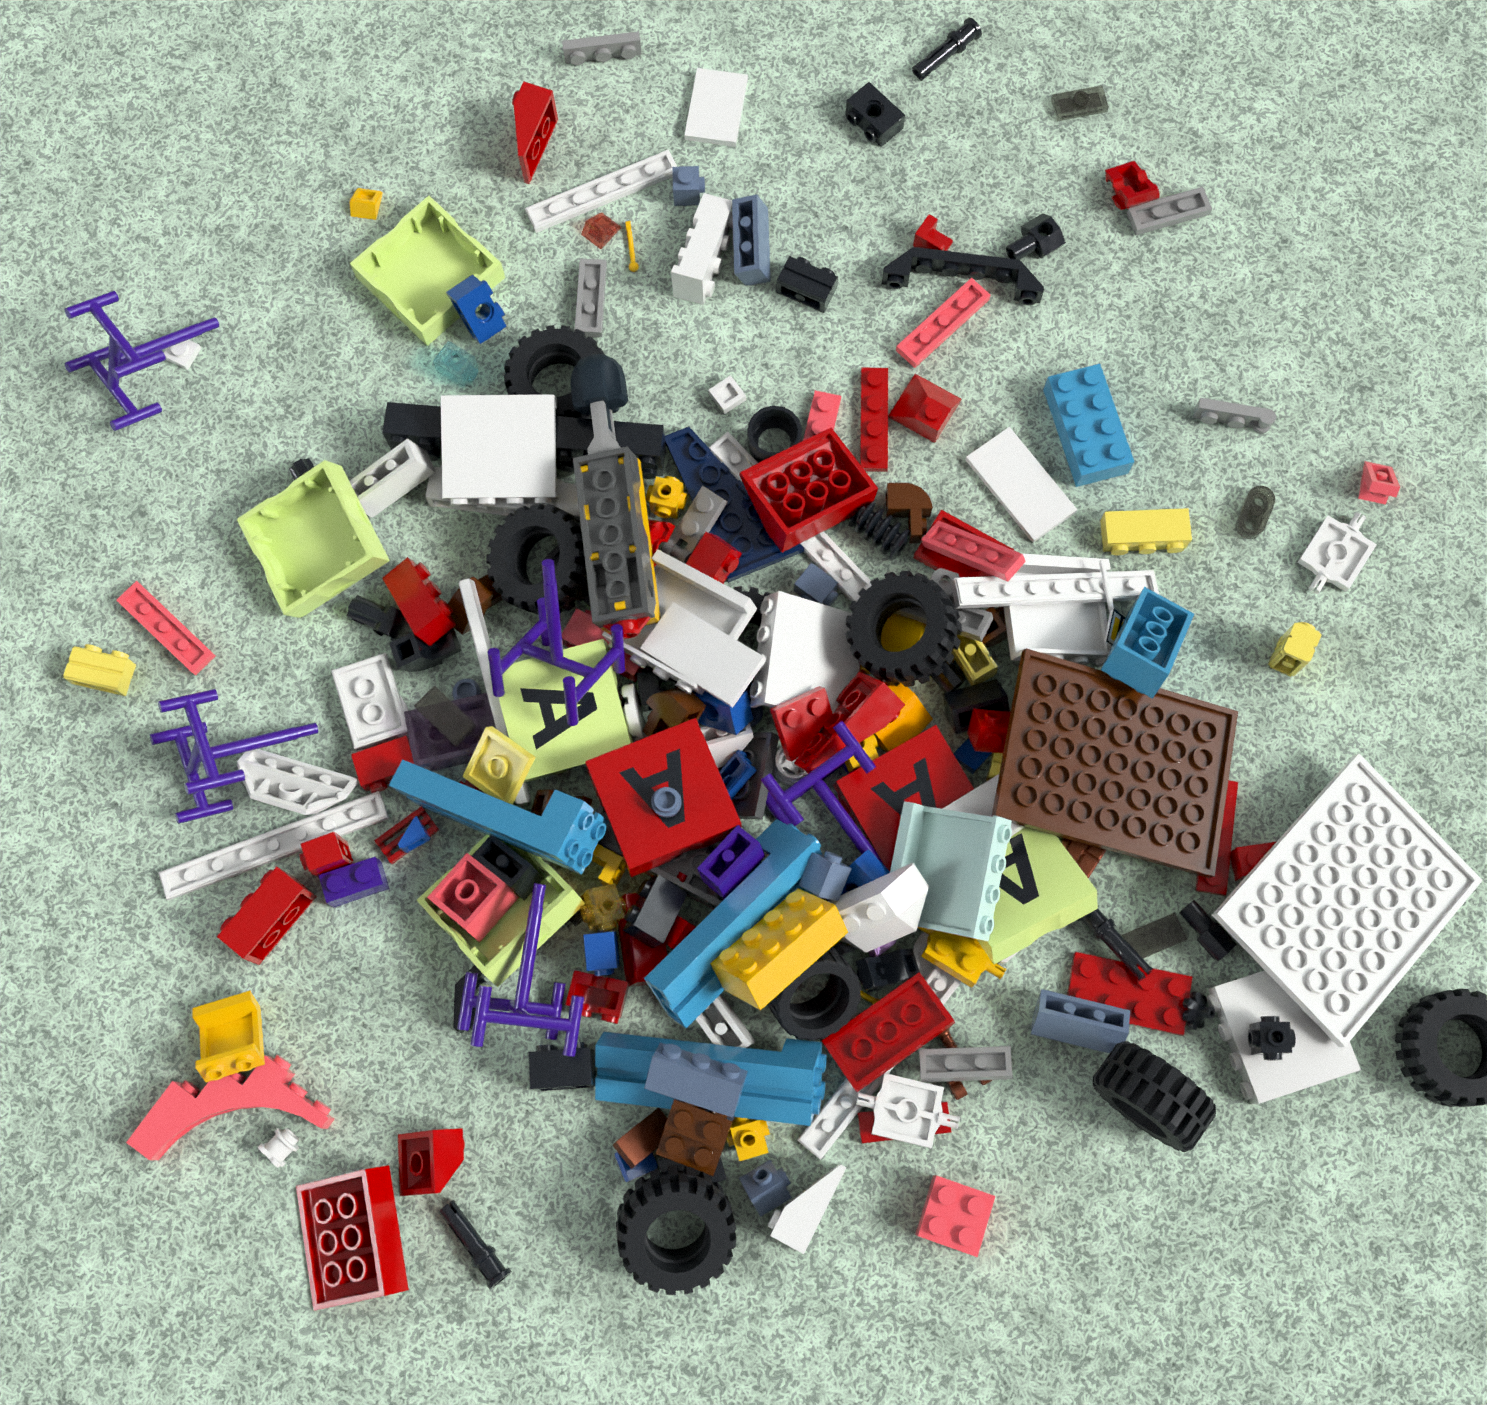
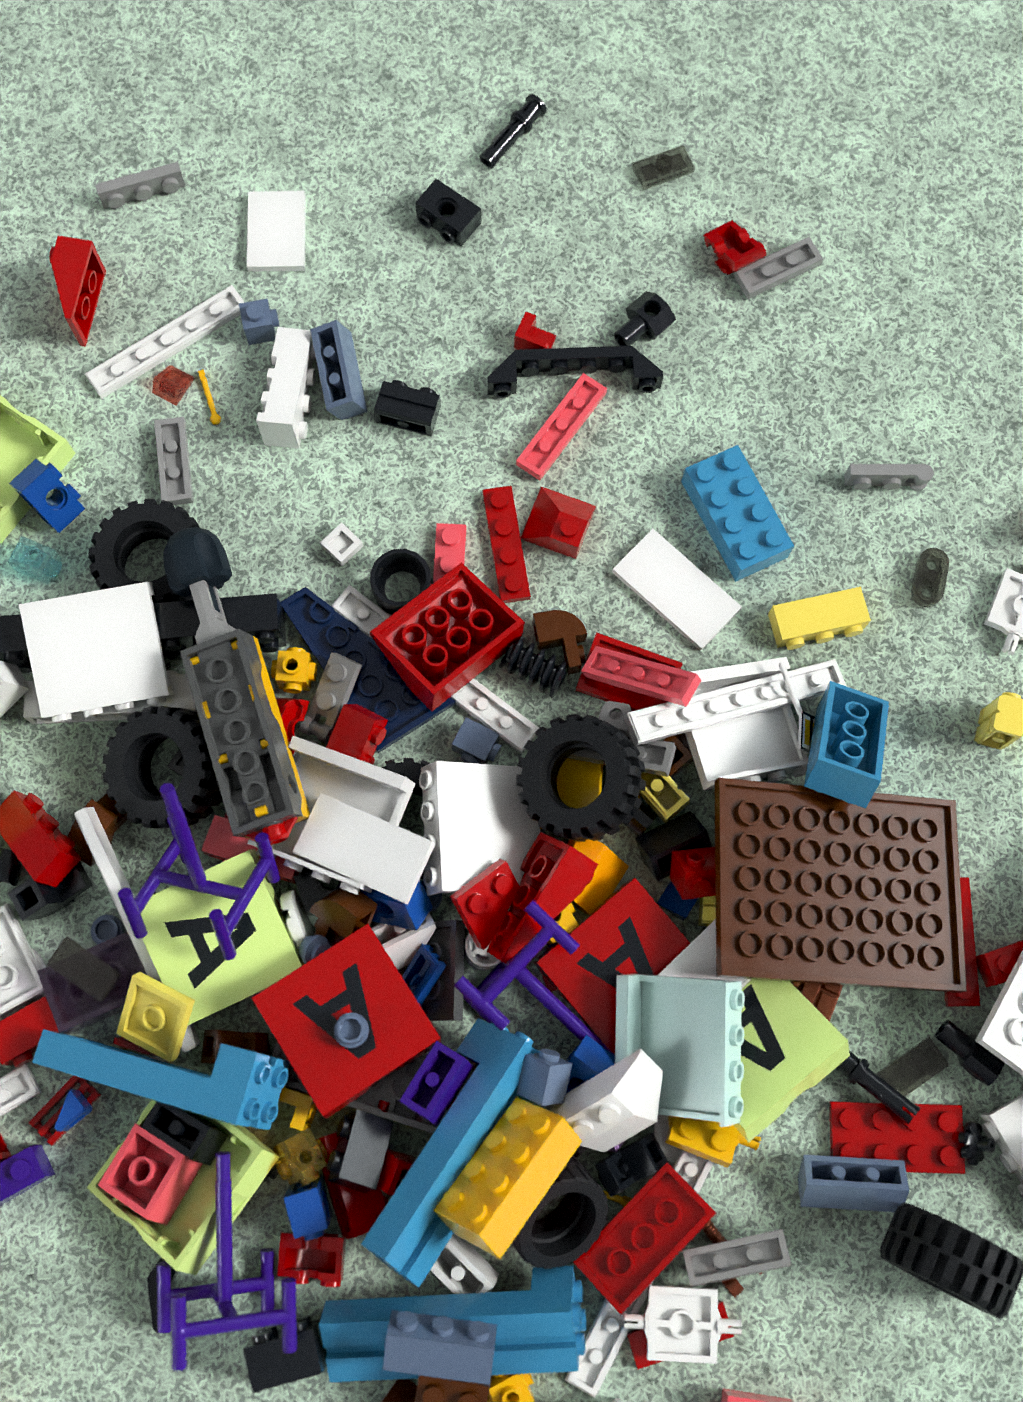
camera: 15 degrees left, 0 degrees up
none -> sand blue plate [299,935,330,964]

